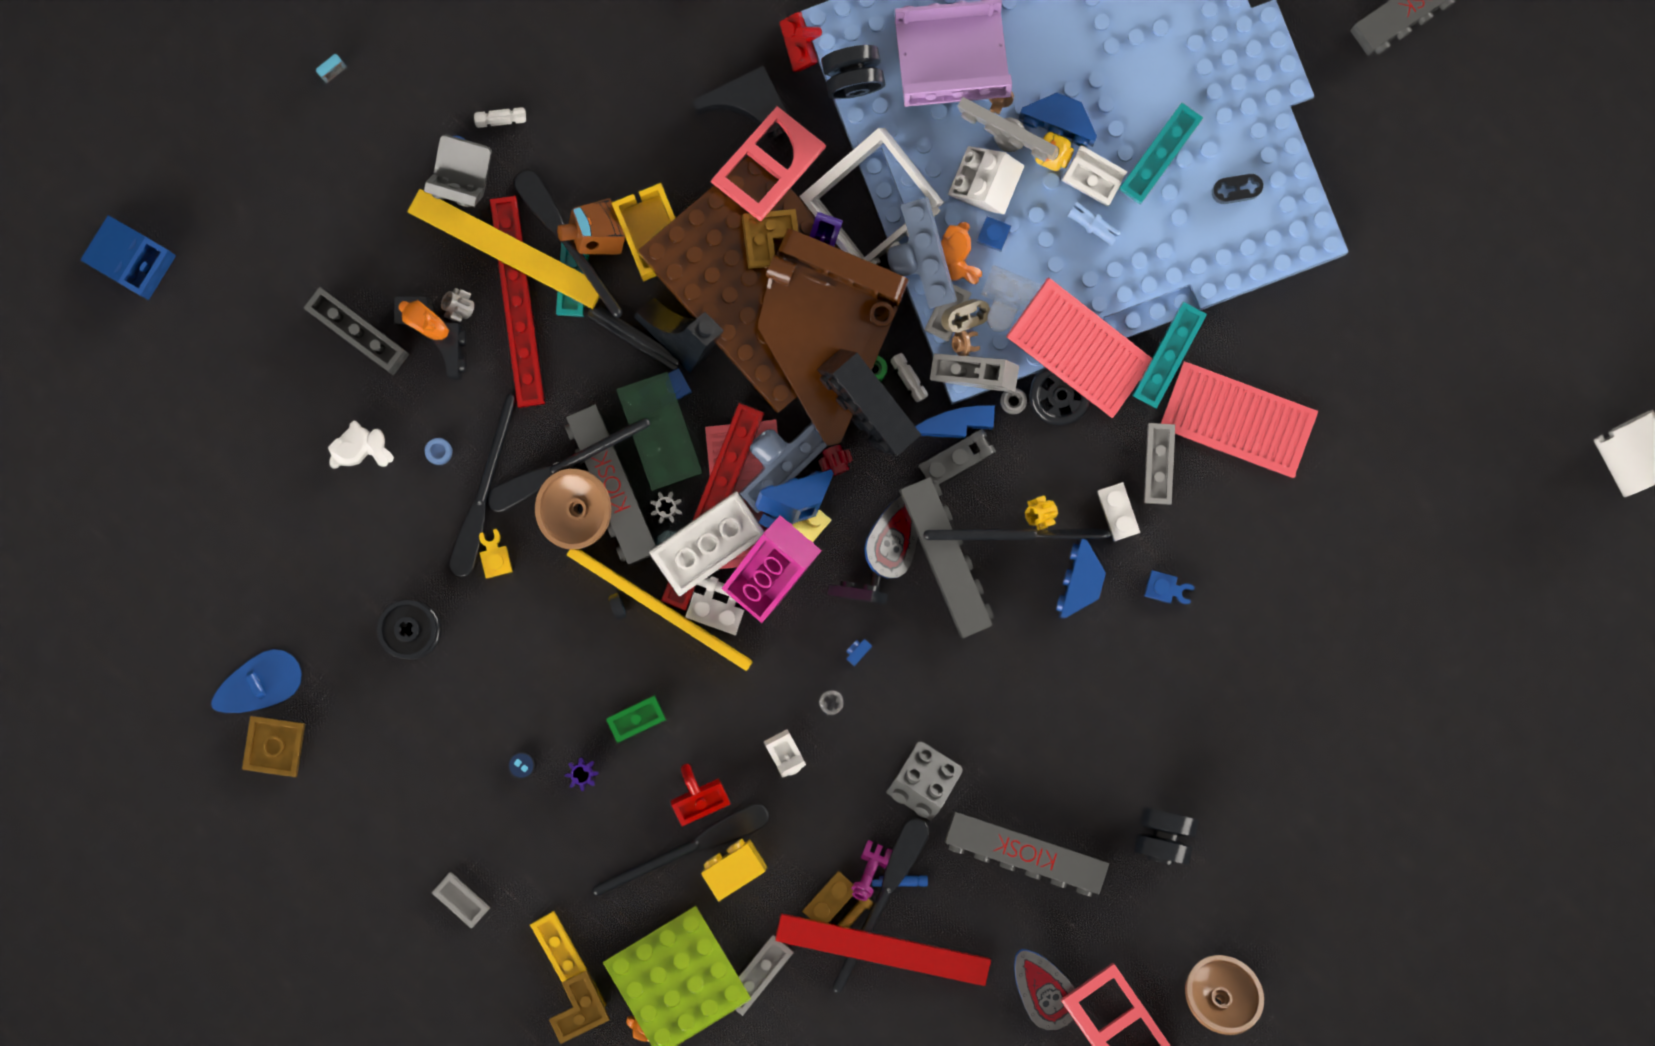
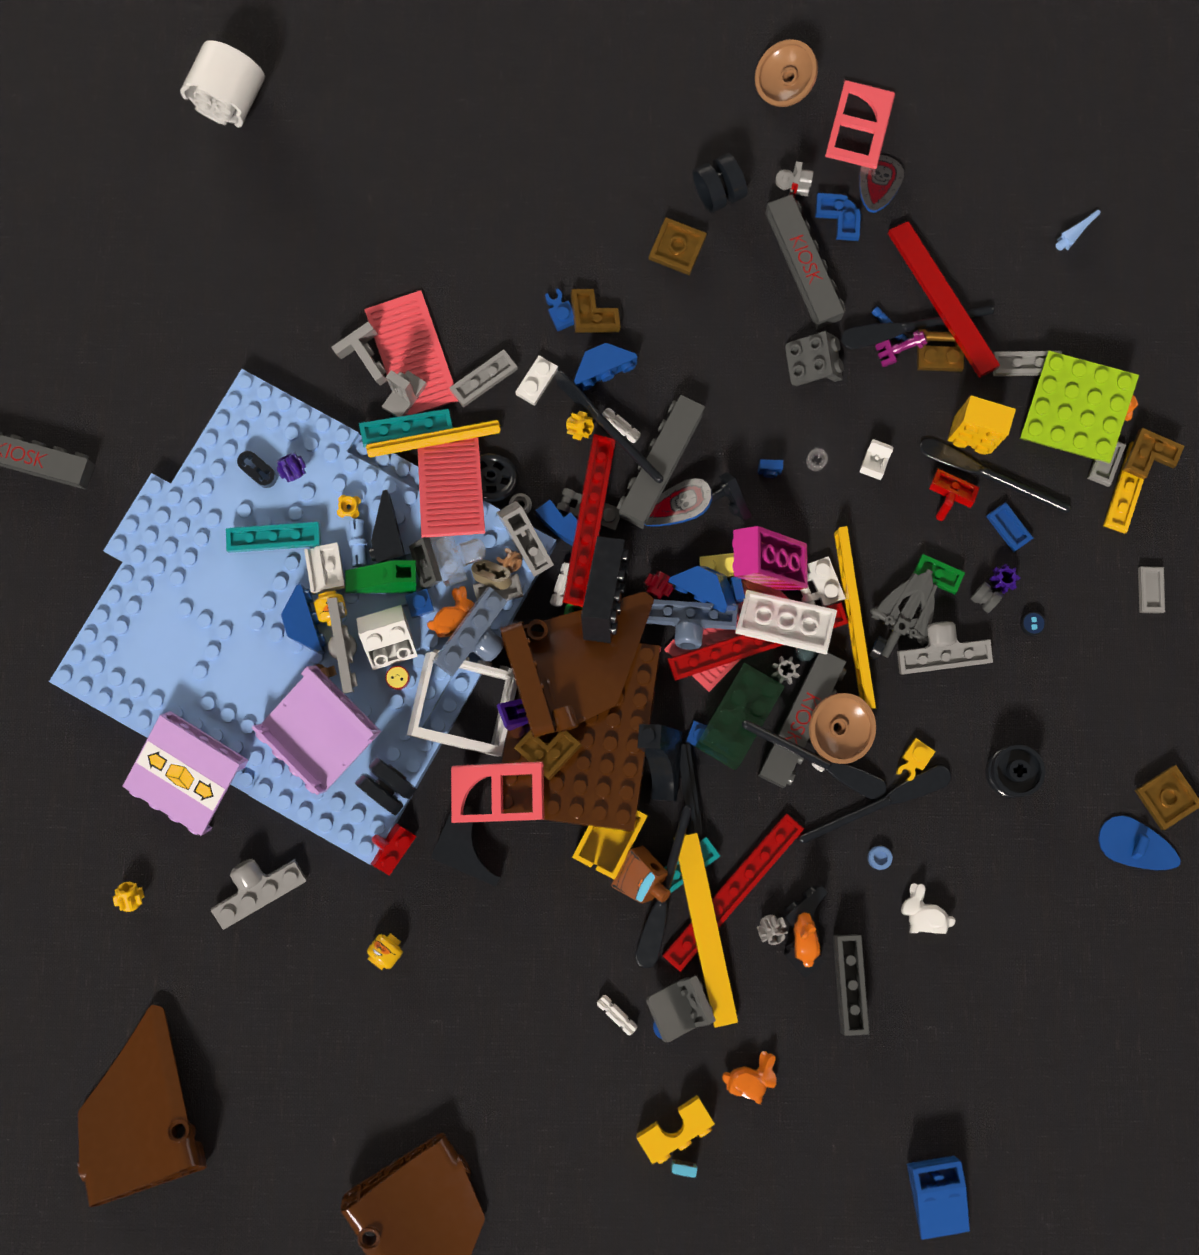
camera: 130 degrees left, 5 degrees down
none -> dark purple gear [277,452,306,482]
none -> light grey bracket [332,322,387,386]
none -> yellow plate [337,495,361,519]
none -> green slope [345,560,416,593]
none -> yellow axle [366,420,500,458]
none -> black slope [369,490,407,564]
none -> light grey bracket [382,370,427,417]
none -> light yellow tile [386,666,410,690]
none -> dark grey plate [409,537,443,589]
none -> red tile [562,434,615,607]
none -> pearl gold plate [571,289,620,332]
none -> white axle [602,408,641,443]
none -> yellow arch [636,1095,714,1164]
none -> pearl gold plate [649,218,707,276]
none -> orange animal [722,1051,777,1104]
none -> light grey hips [776,161,813,199]
none -> blue plate [815,193,861,241]
none -> dark grey bar [870,569,938,658]
none -> light grey plate [897,621,993,675]
none -> dark grey wheel [970,582,1003,613]
none -> blue tile [986,502,1033,552]
none -> light grey tile [1087,441,1126,487]

